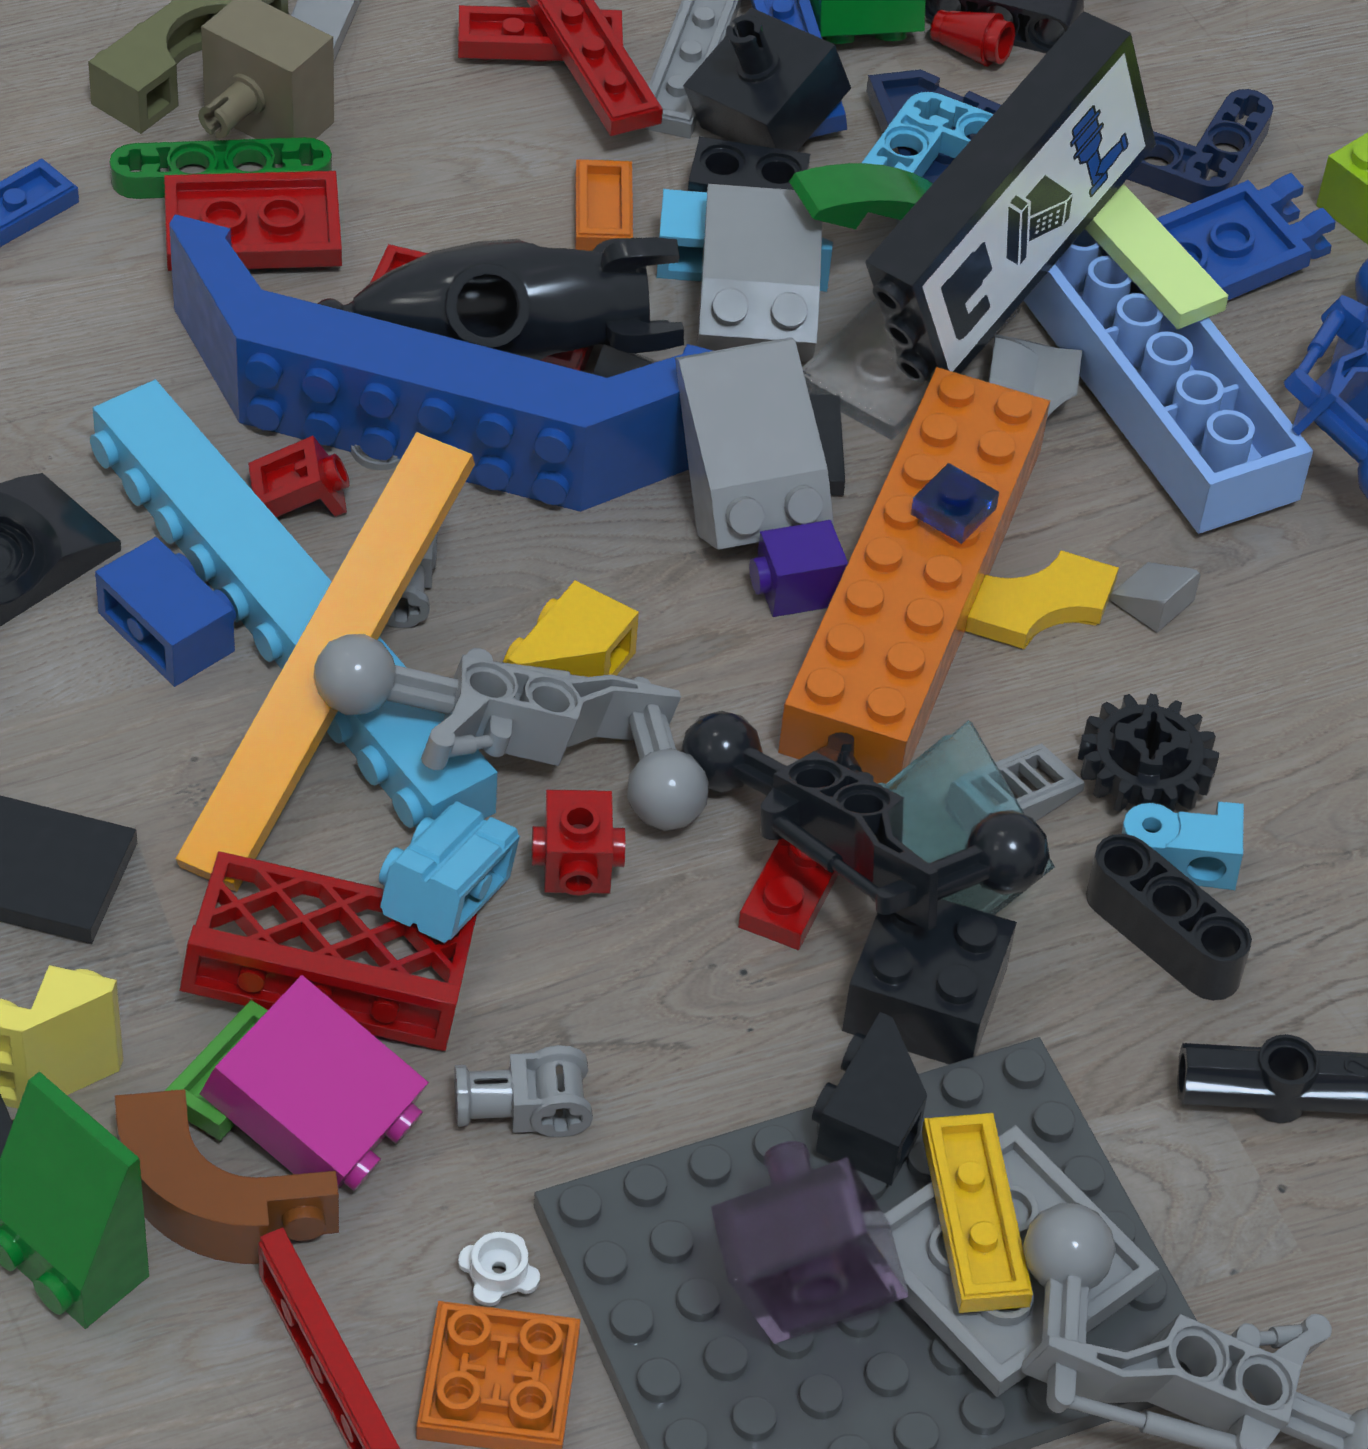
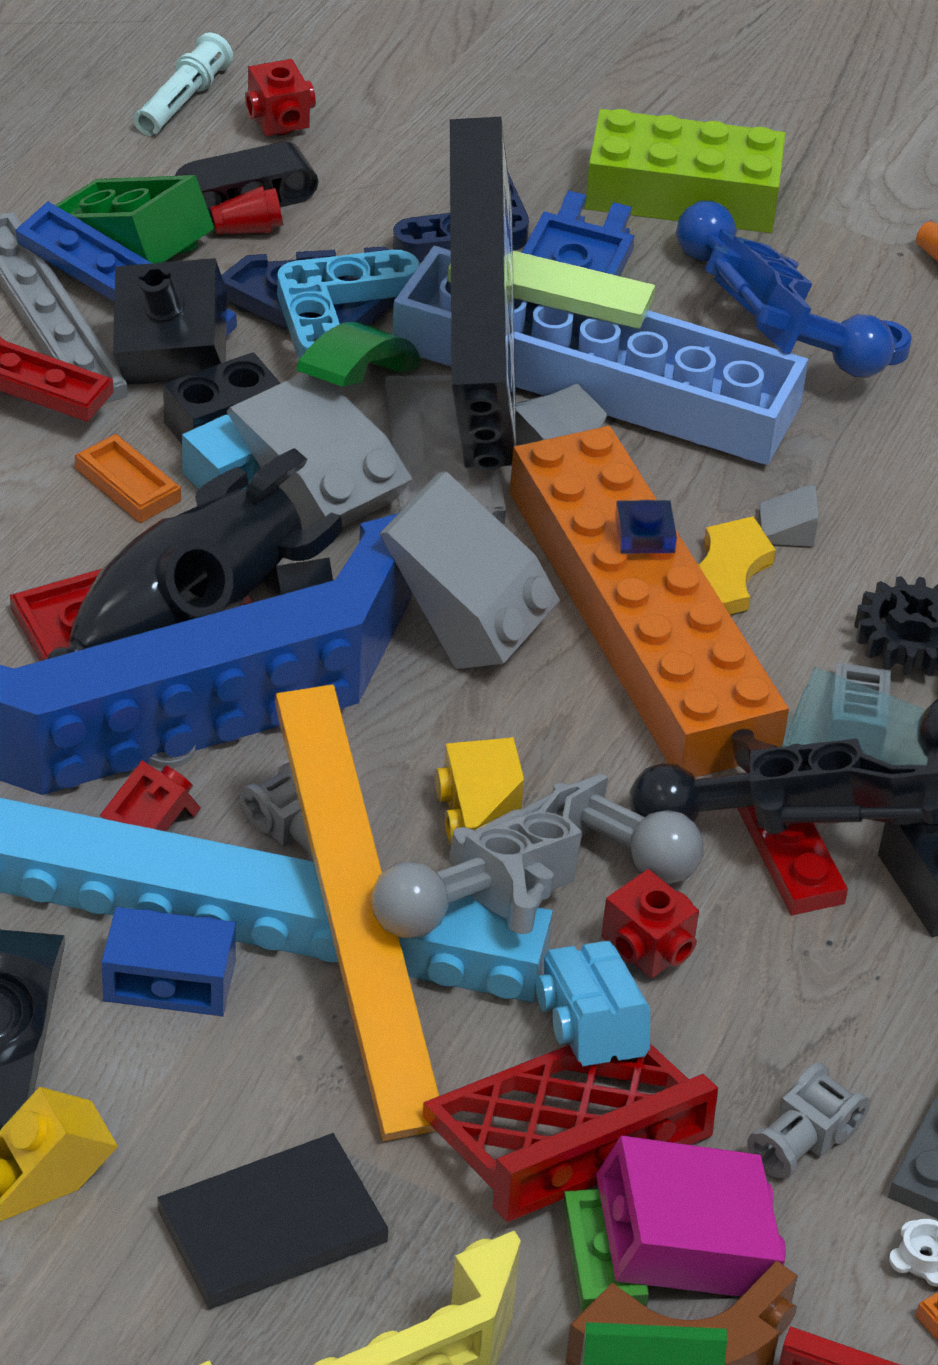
camera: 40 degrees left, 5 degrees down
dark purple brick [749,520,848,617] -> none

